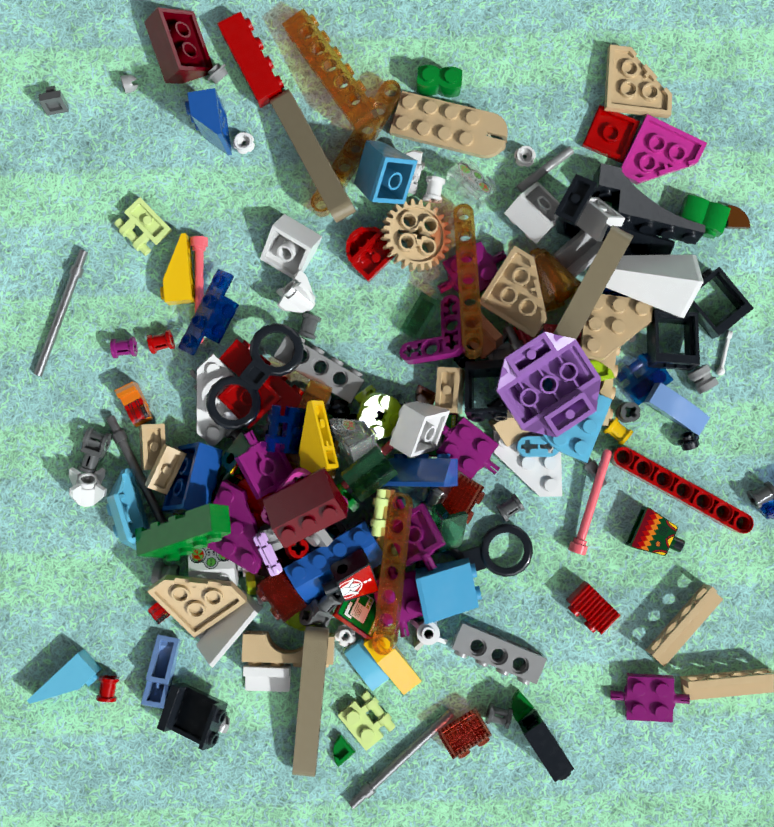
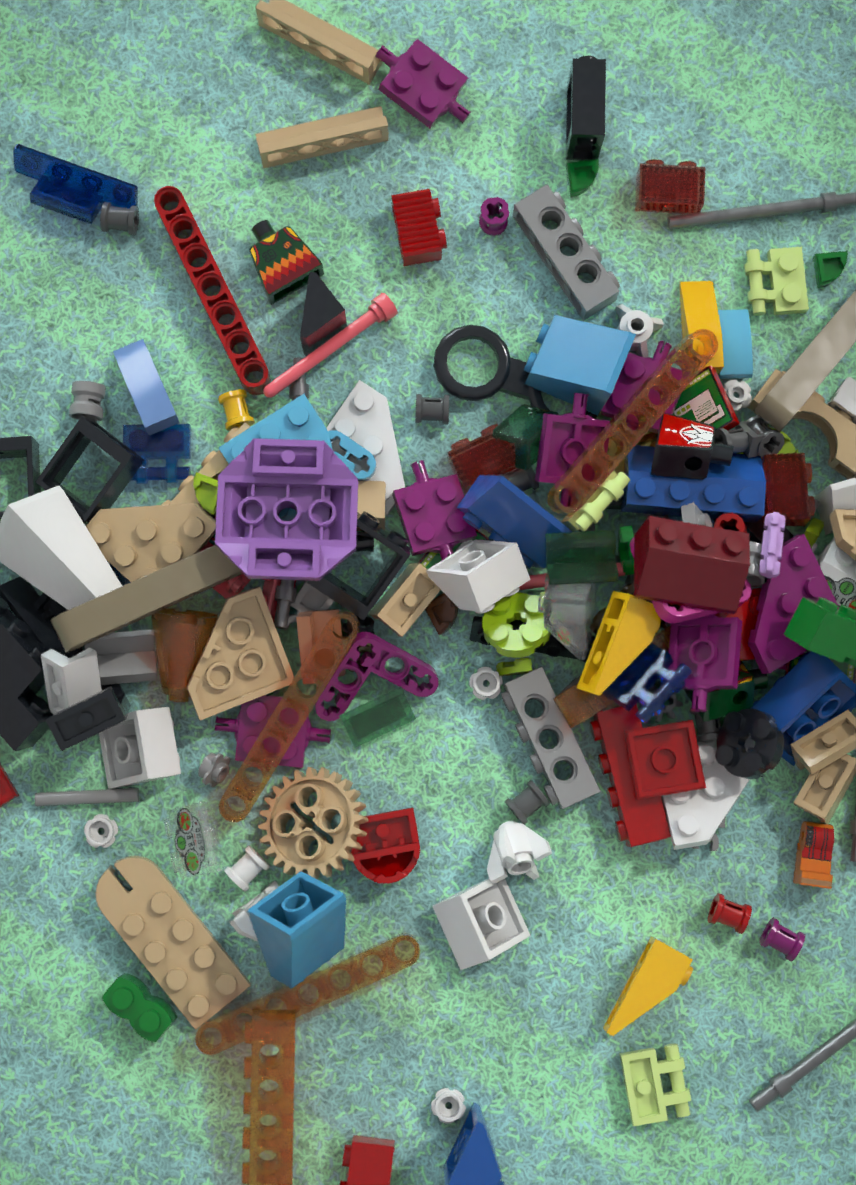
camera: 150 degrees left, 5 degrees down
clear blue bracket [178,269,239,355] -> none
coral piece [190,236,208,344] -> none
black bar [206,323,304,430] -> none
dark tan beam [270,88,356,223] -> none
black plate [328,400,350,419] -> none
dark grey bush [485,703,513,729] -> none
dark grey bush [616,402,641,423] -> none
black plate [677,431,700,451] -> none
white hinge [716,330,733,376] -> none
none -> light grey plate [198,753,230,787]
none -> black slope [300,272,347,356]
none -> white plate [469,667,503,700]
none -> magenta bush [479,197,509,236]
none -> black plate [715,708,784,779]

